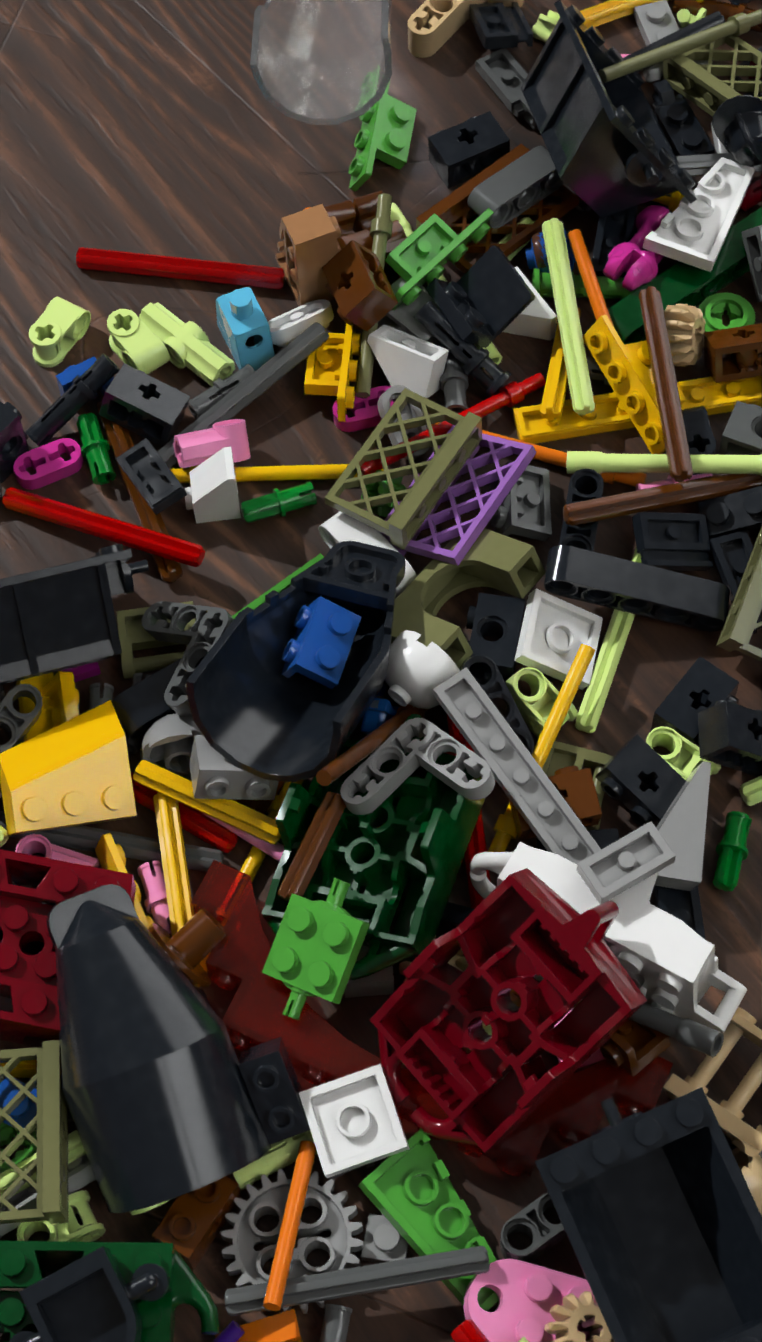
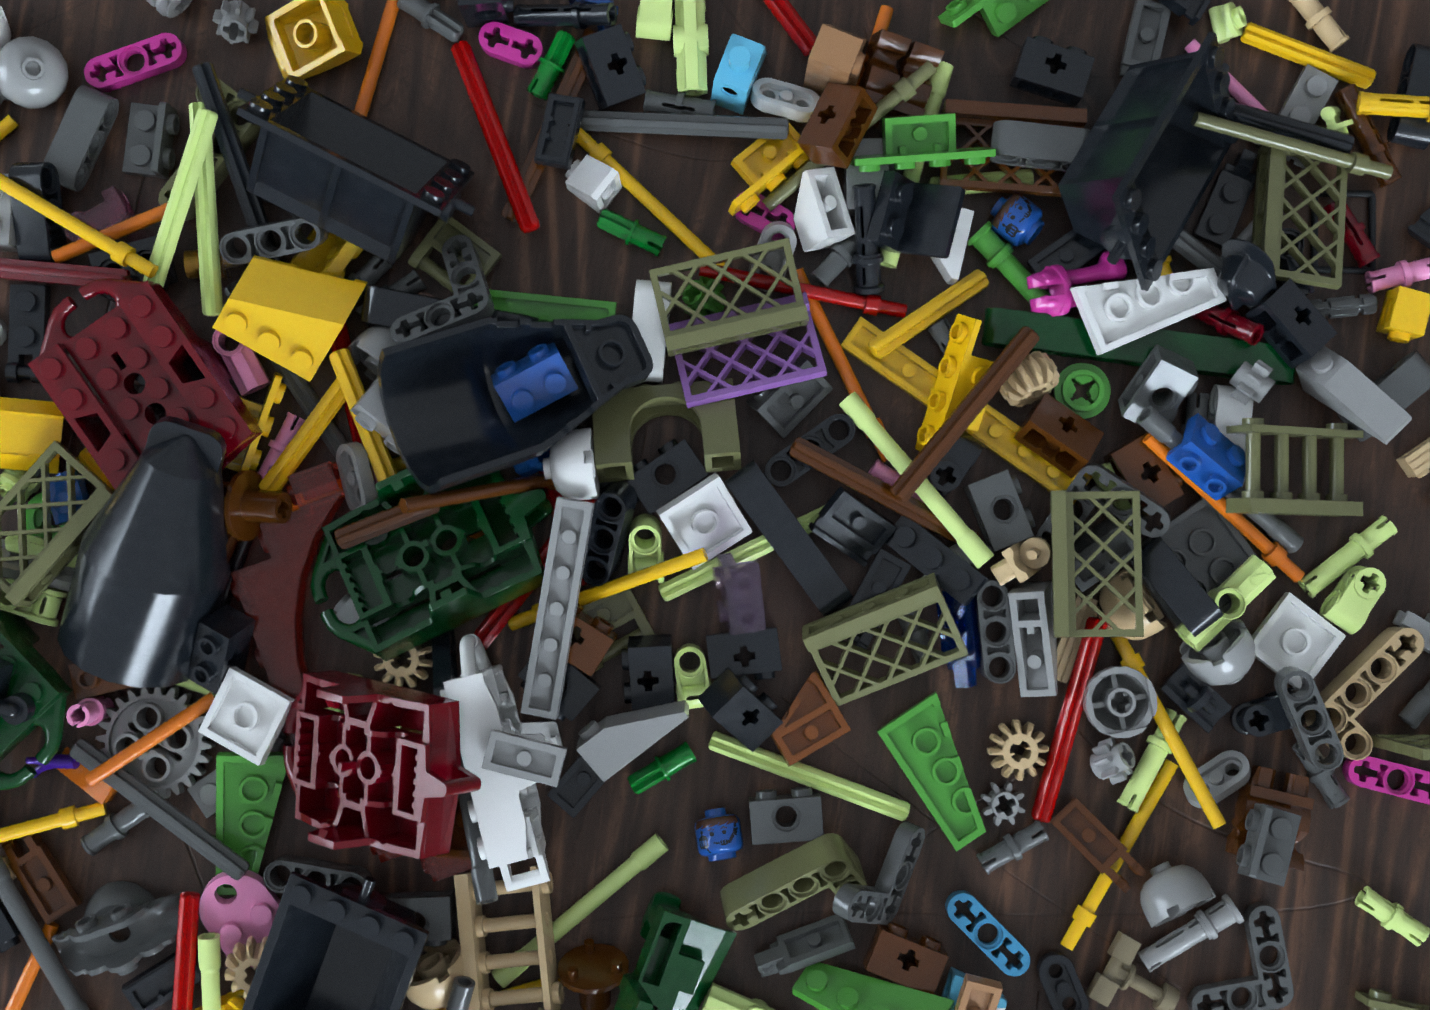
camera: 40 degrees right, 25 degrees up
bright pink piece [173,419,251,468] -> none
bright green plate [262,878,370,1020] -> none
light grey beam [340,718,495,815] -> none
yellowish green axle [542,218,595,416] -> none
orange bar [567,229,614,327] -> none
none -> bright pink pin [66,696,114,728]
none -> light grey plate [336,442,378,511]
none -> clear purple bracket [712,553,766,635]

